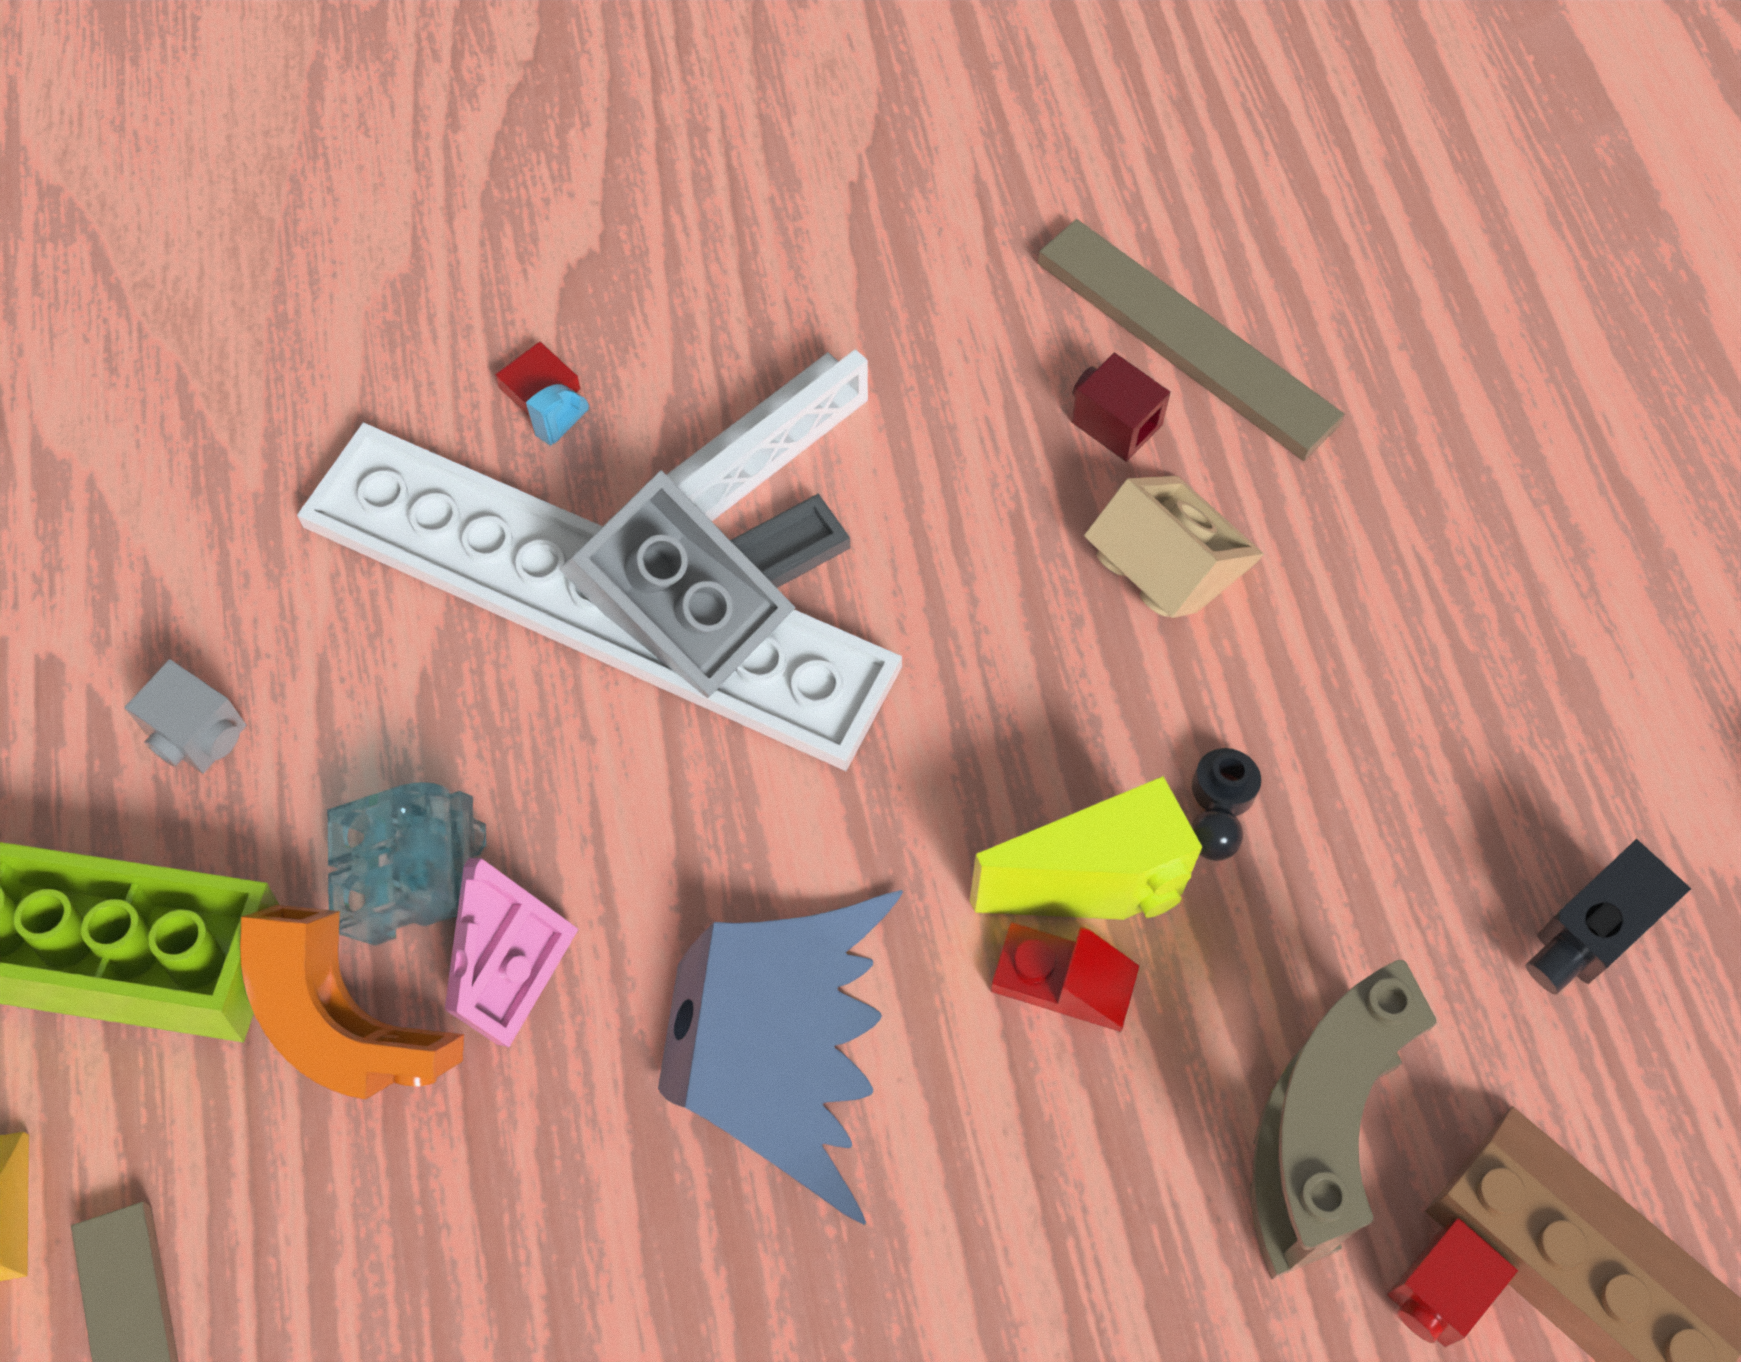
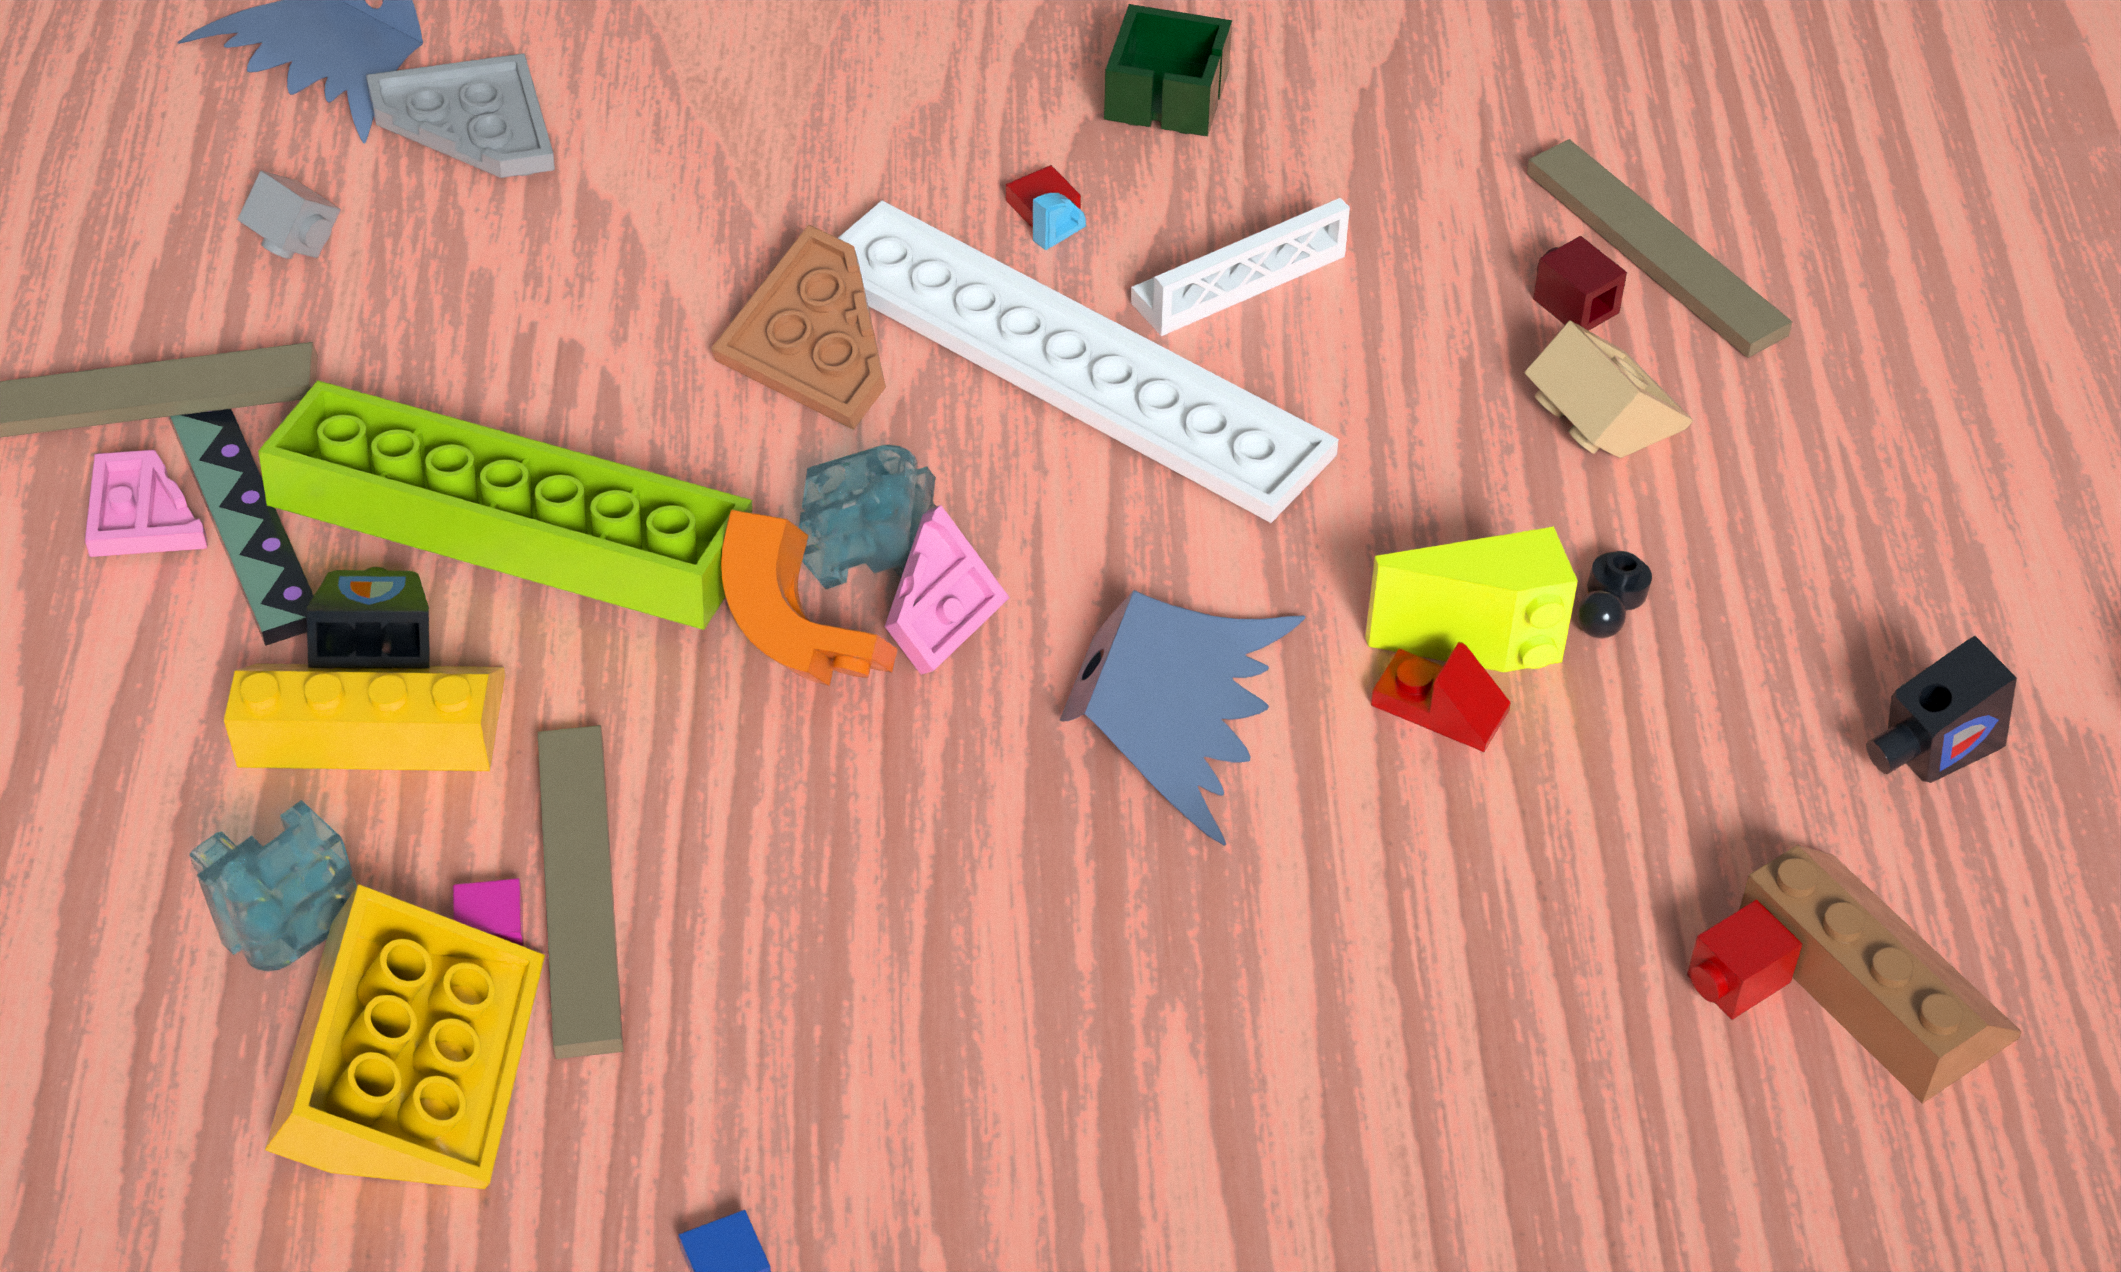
camera: 10 degrees right, 15 degrees down
light grey brick [124,659,247,774] -> none
light grey slope [559,470,796,698] -> none
dark grey tile [730,493,851,588] -> none
dark tan fence [1250,960,1436,1279] -> none
none -> nougat plate [711,225,886,430]
none -> dark green piece [1104,4,1232,137]

